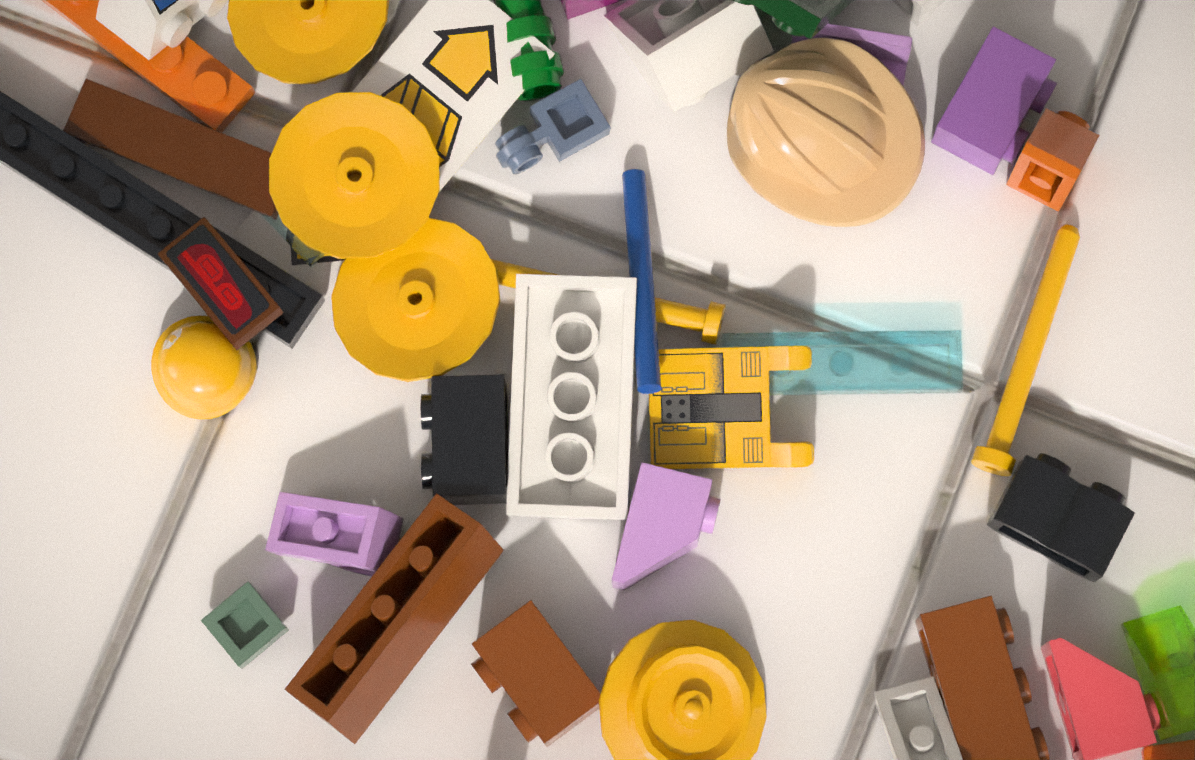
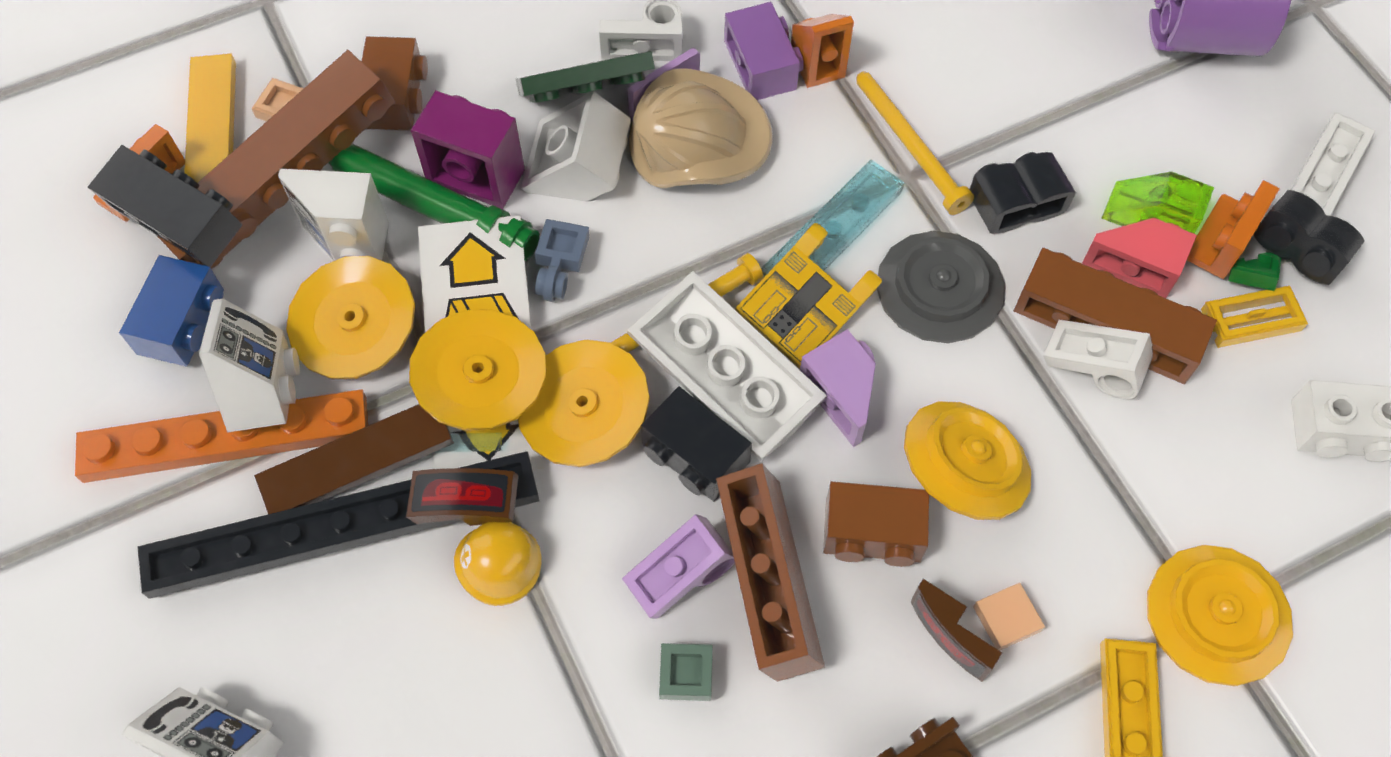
camera: 55 degrees left, 15 degrees down
blue bar [622,169,662,394] -> none
none -> dark grey piece [877,231,1005,344]

